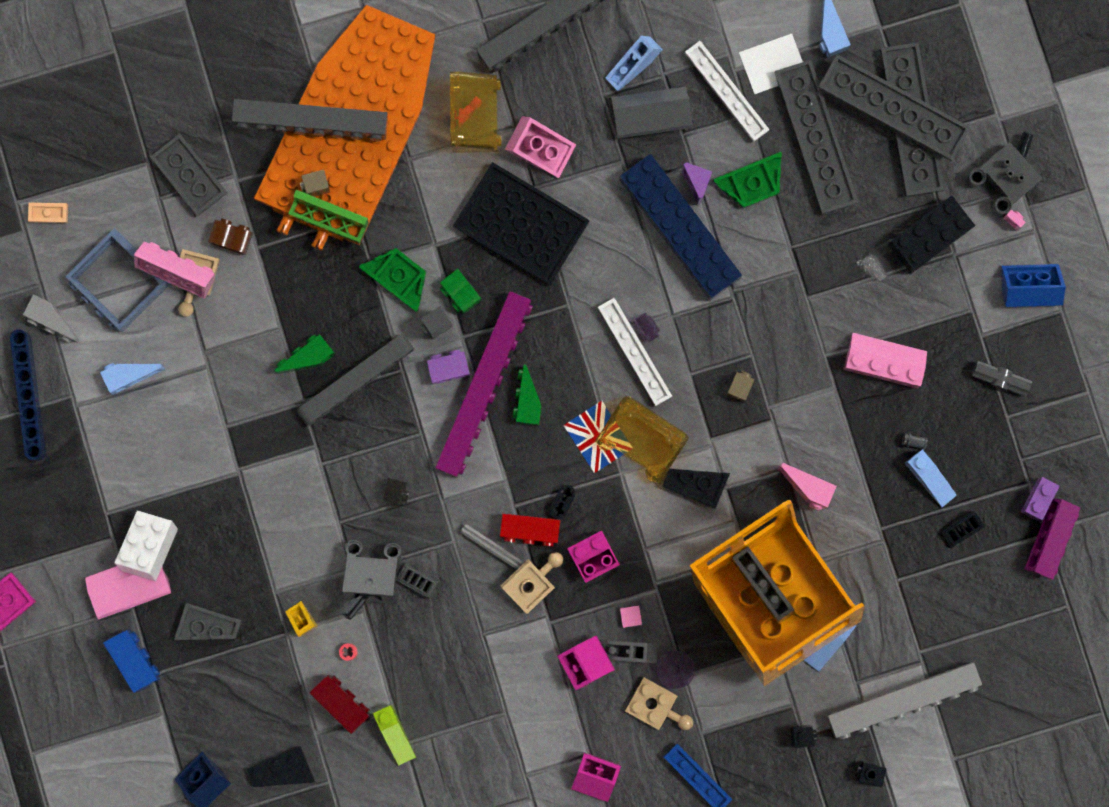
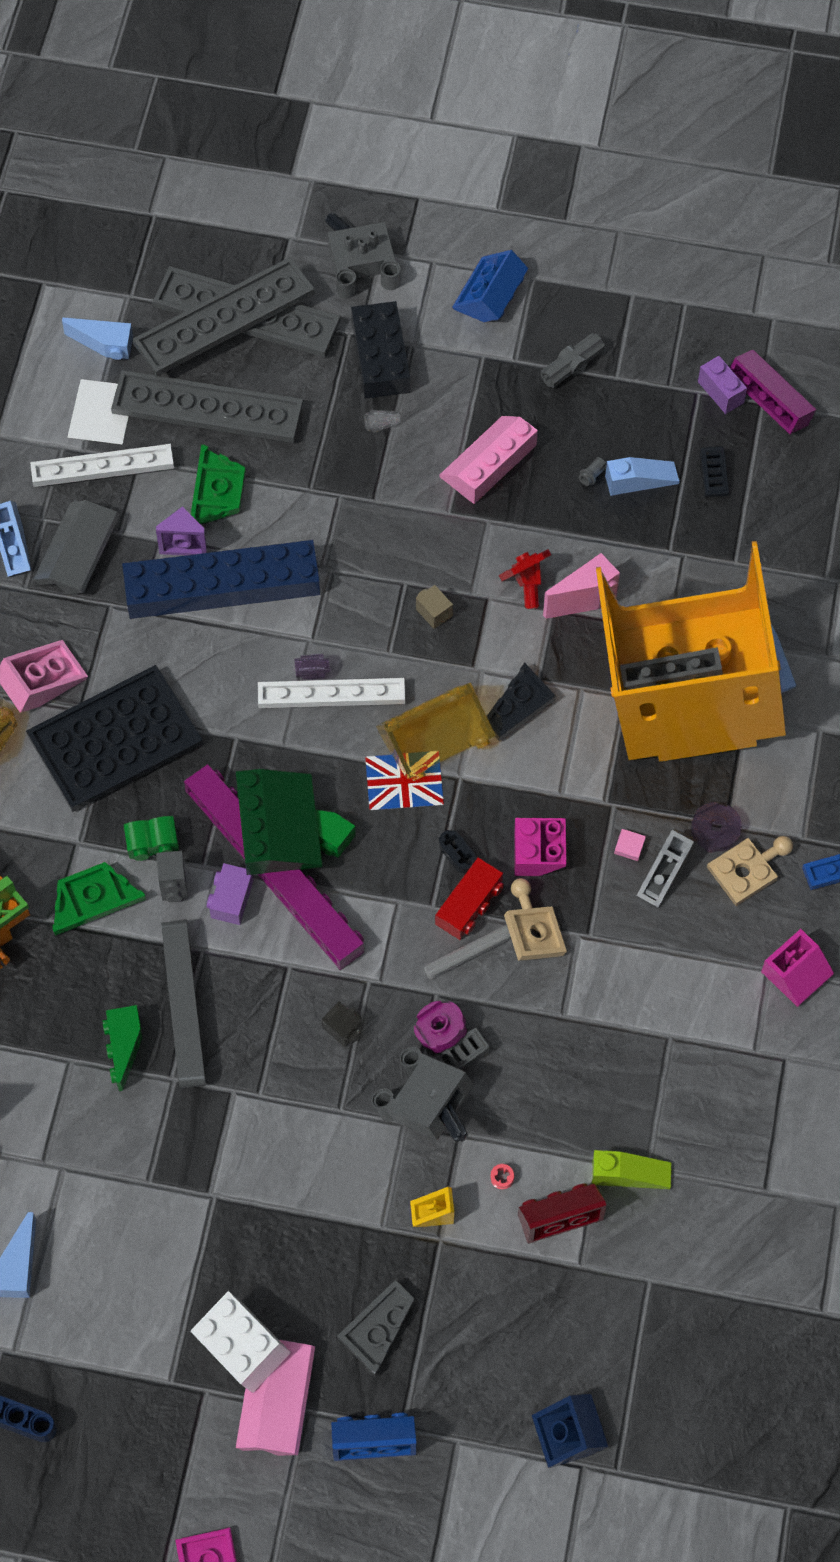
camera: 65 degrees left, 20 degrees down
black wing [246,746,316,787] -> none
dark pink slope [557,636,615,690] -> none
bright pink plate [1003,209,1025,230] -> none
none -> dark green slope [236,769,322,875]
none -> magenta plate [414,1001,467,1053]
none -> red piece [499,549,551,609]

